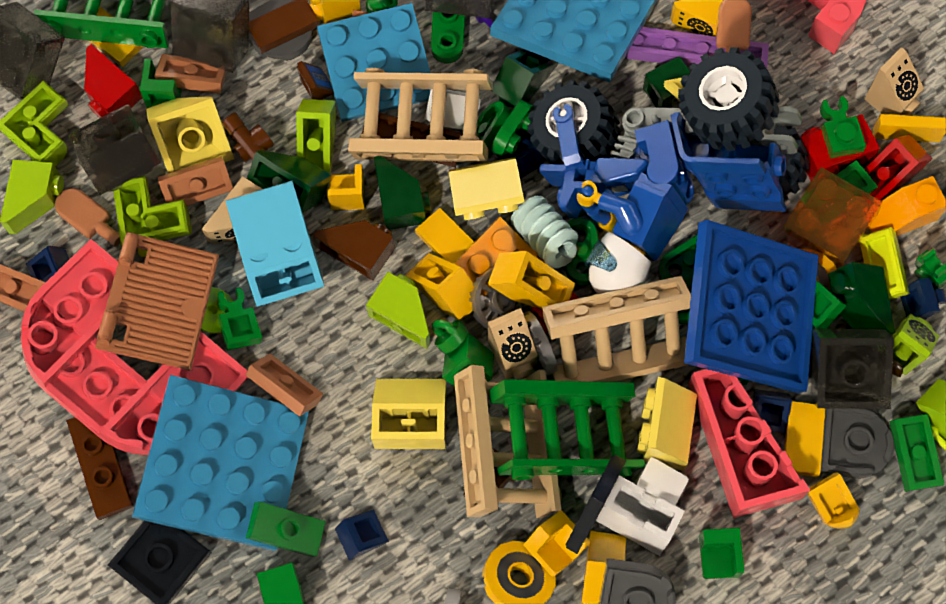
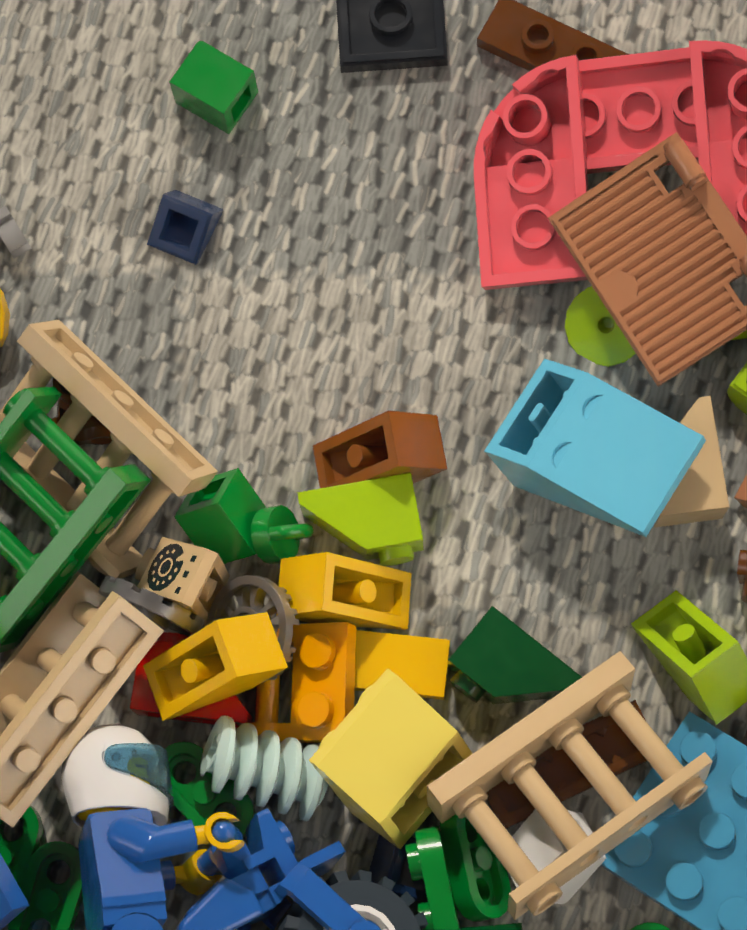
camera: 145 degrees right, 5 degrees up
dark azure plate [132,375,309,551] -> none
green plate [217,287,262,351] -> none
dark green slope [246,150,332,213] -> none
nougat plate [246,353,323,417] -> none
green plate [246,501,325,557] -> none
reddish brown slope [313,220,395,281] -> none
yellow panel [328,164,365,210] -> none
light yellow slope [371,379,447,449] -> none
none -> dark orange slope [313,410,447,488]

